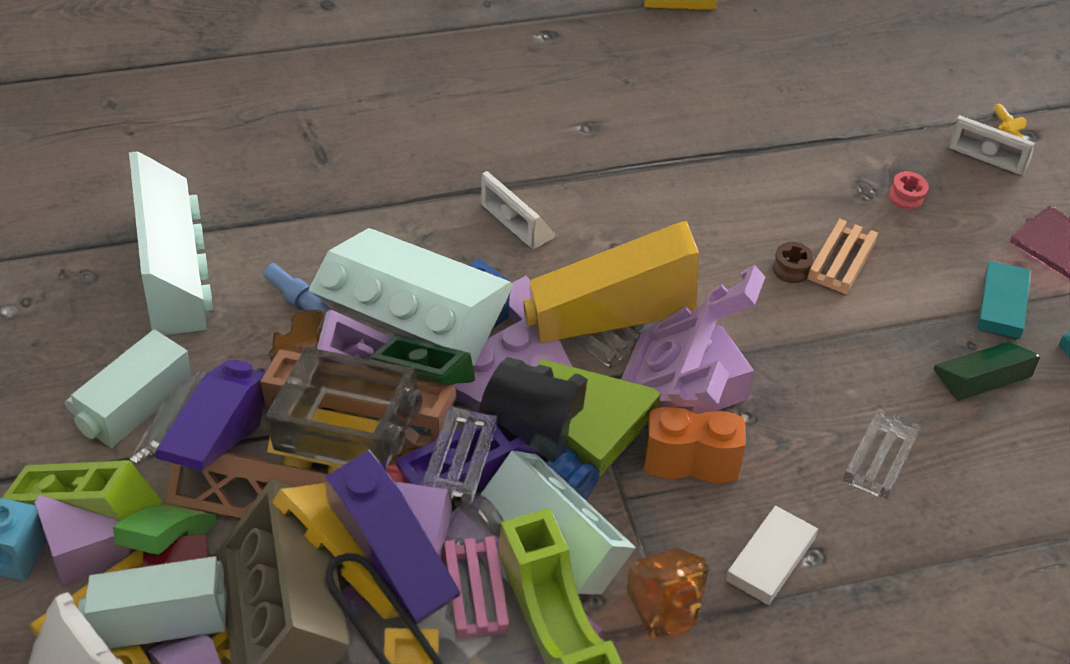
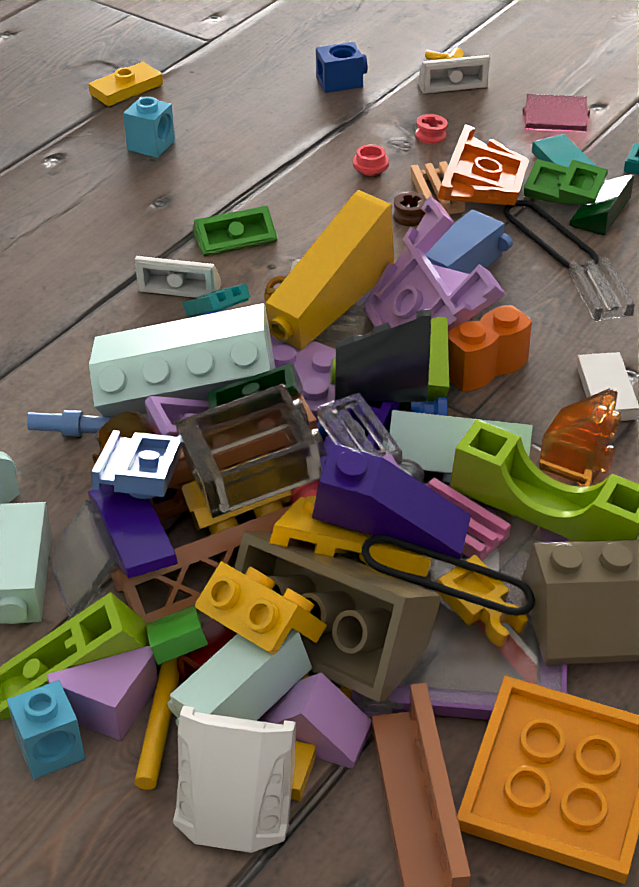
camera: 35 degrees left, 5 degrees down
none -> plate [92,430,182,499]
none -> medium azure brick [123,97,175,158]
none -> teal tile [182,284,251,317]
none -> bright green slope [193,205,278,256]
none -> yellow bracket [195,561,327,654]
none -> blue brick [316,42,368,93]
none -> coral plate [353,144,389,177]
none -> medium blue brick [426,209,513,274]
none -> orange wing [437,124,529,205]
none -> black piece [503,200,599,271]
none -> bright green slope [524,159,608,204]

